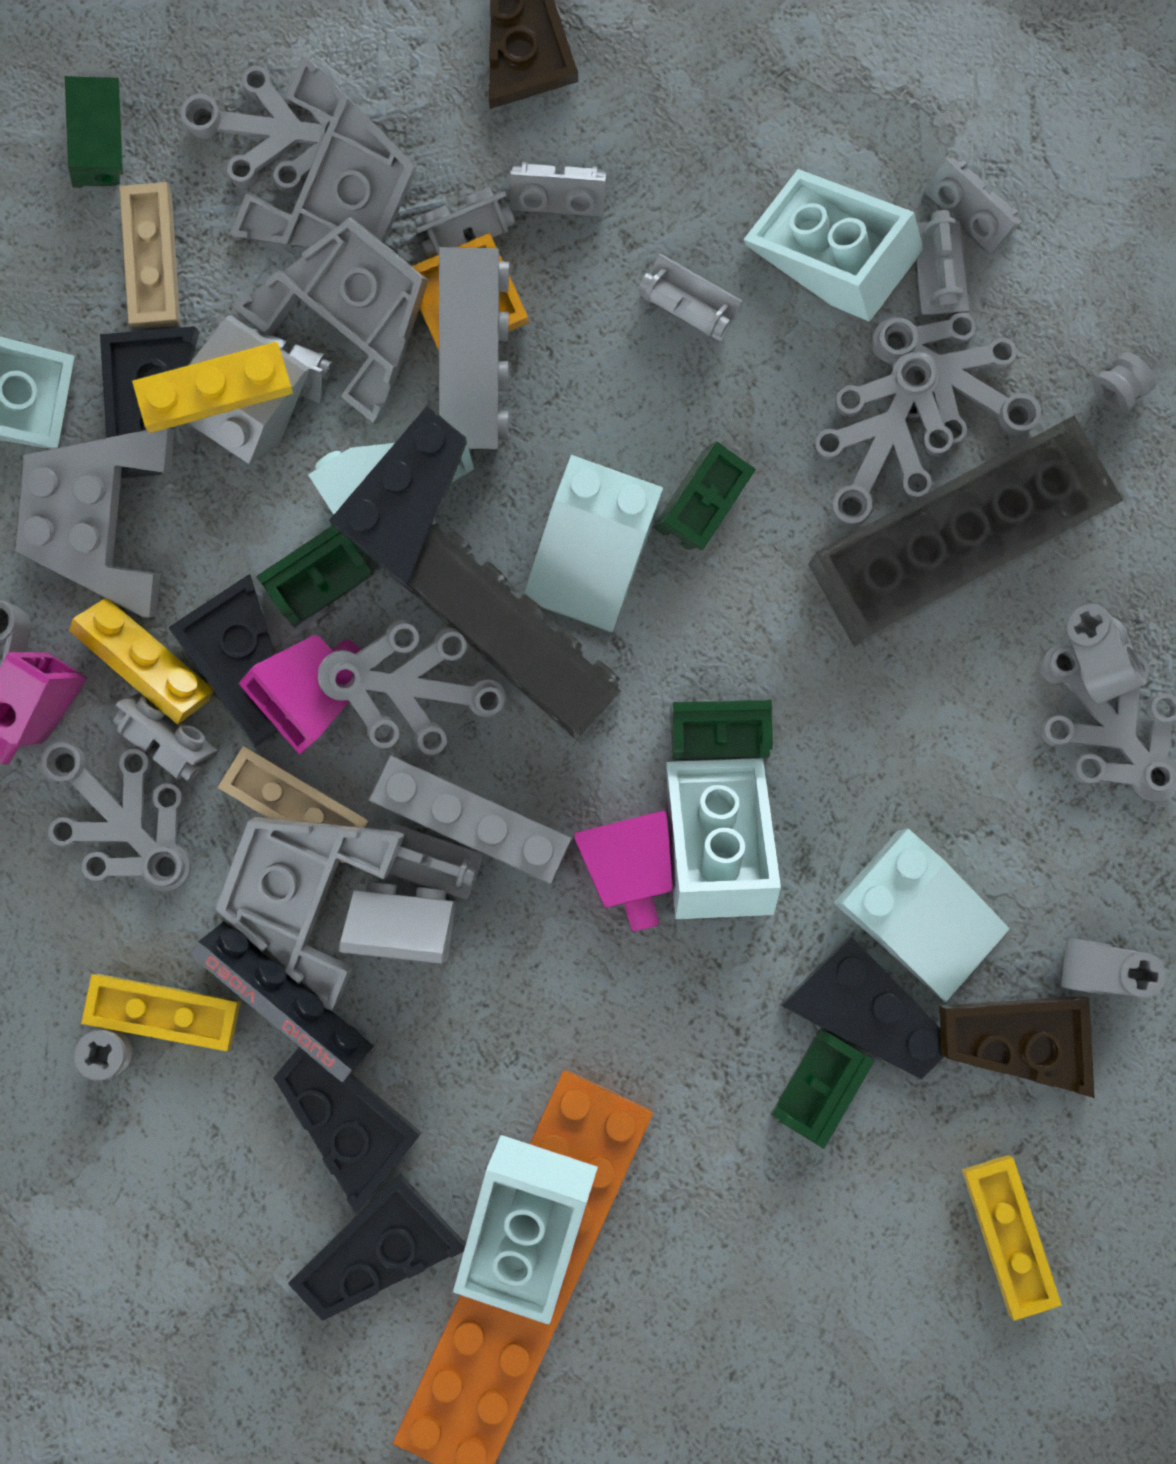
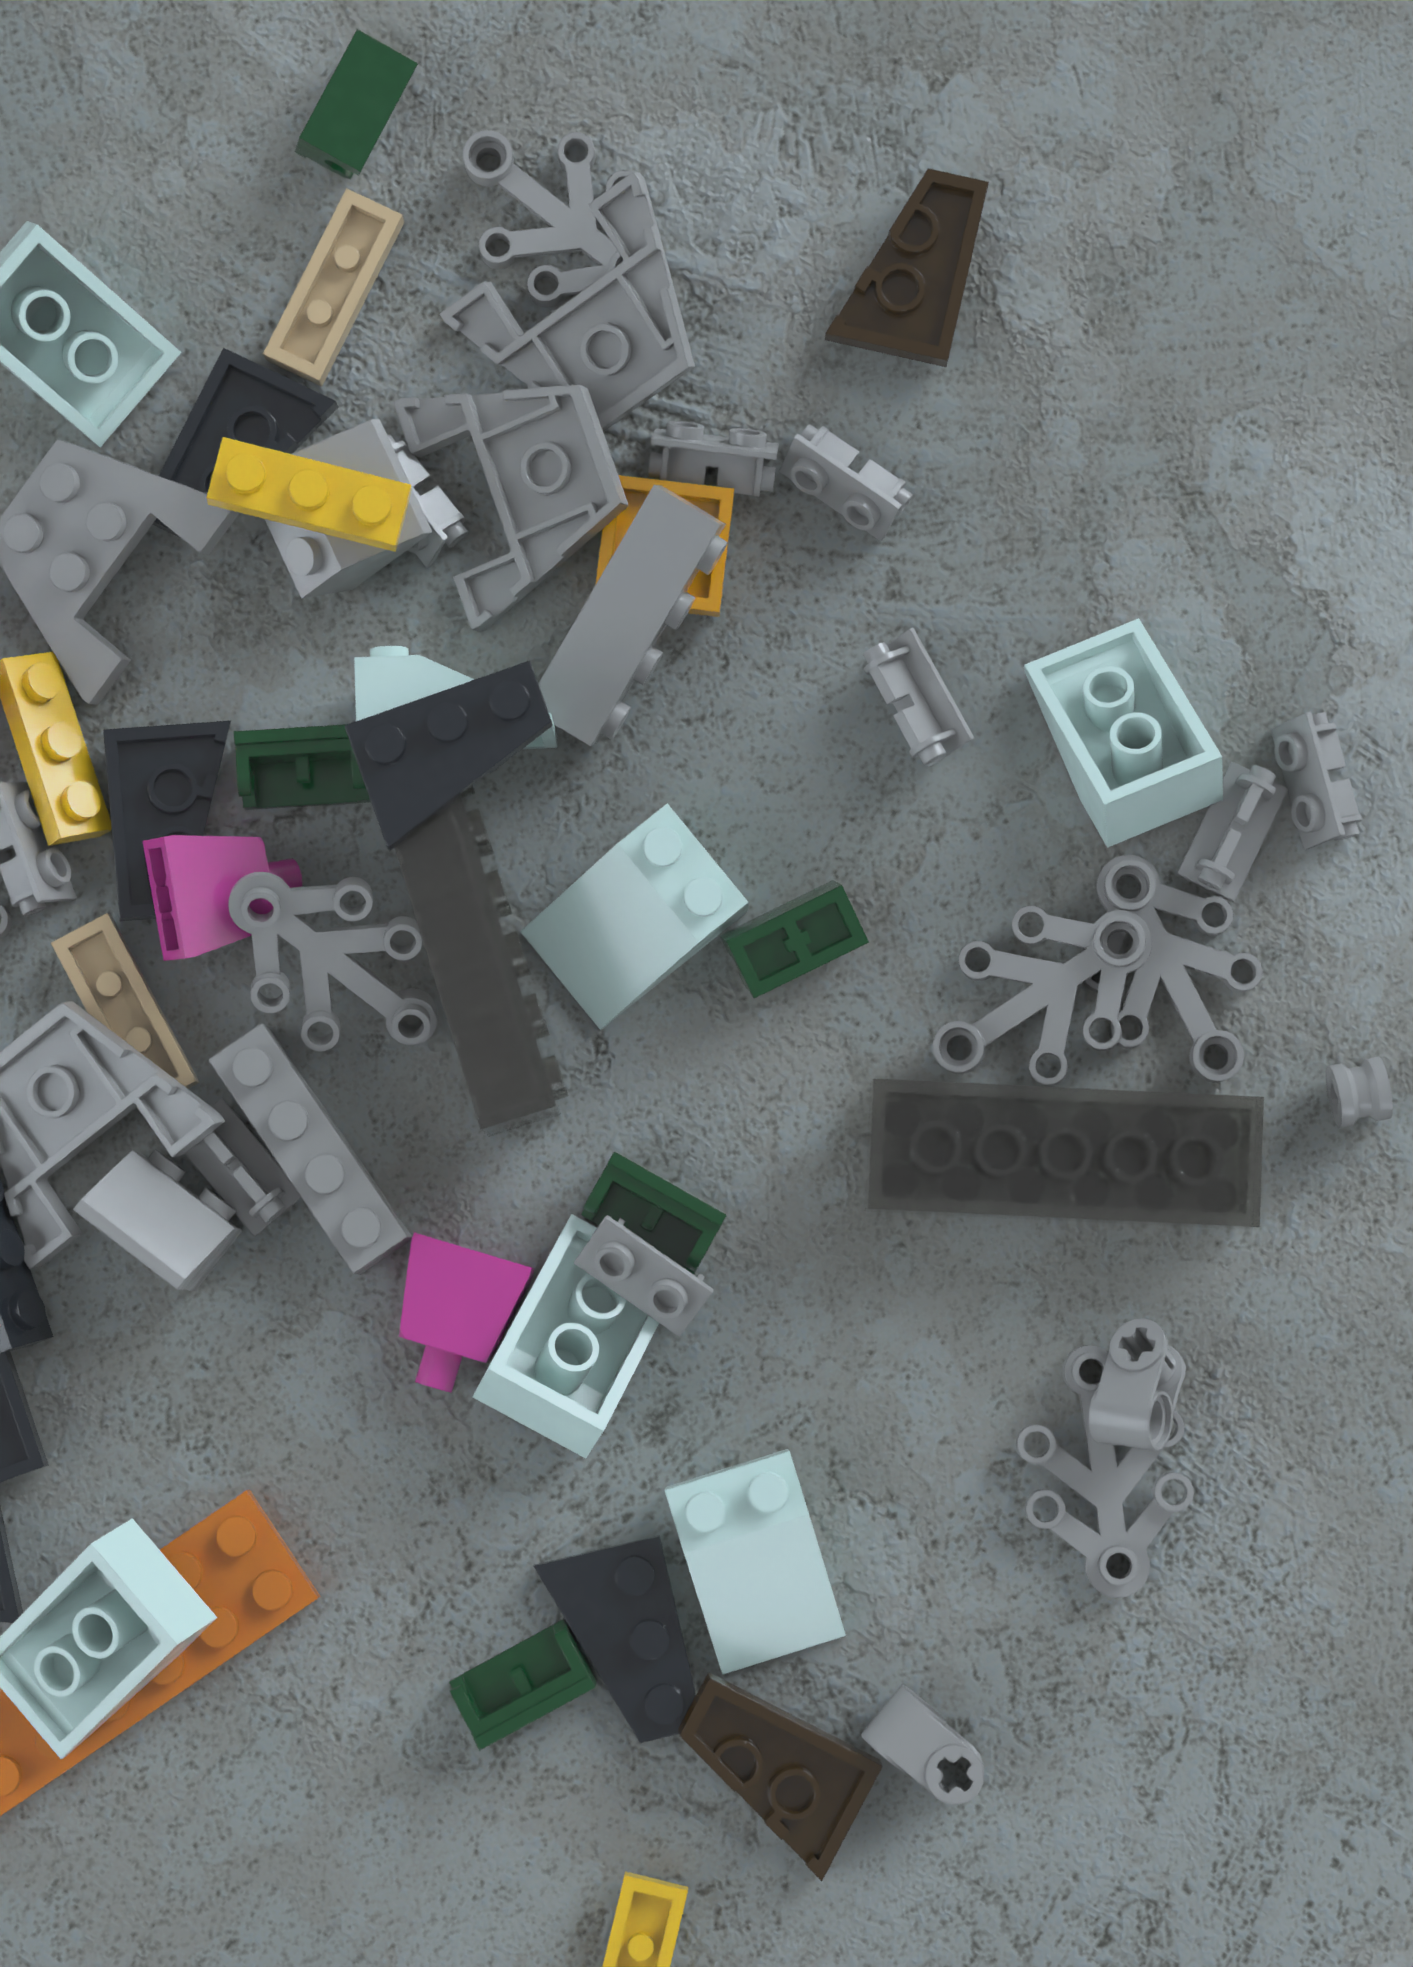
camera: 30 degrees right, 0 degrees up
none -> light grey hinge [574,1215,714,1337]

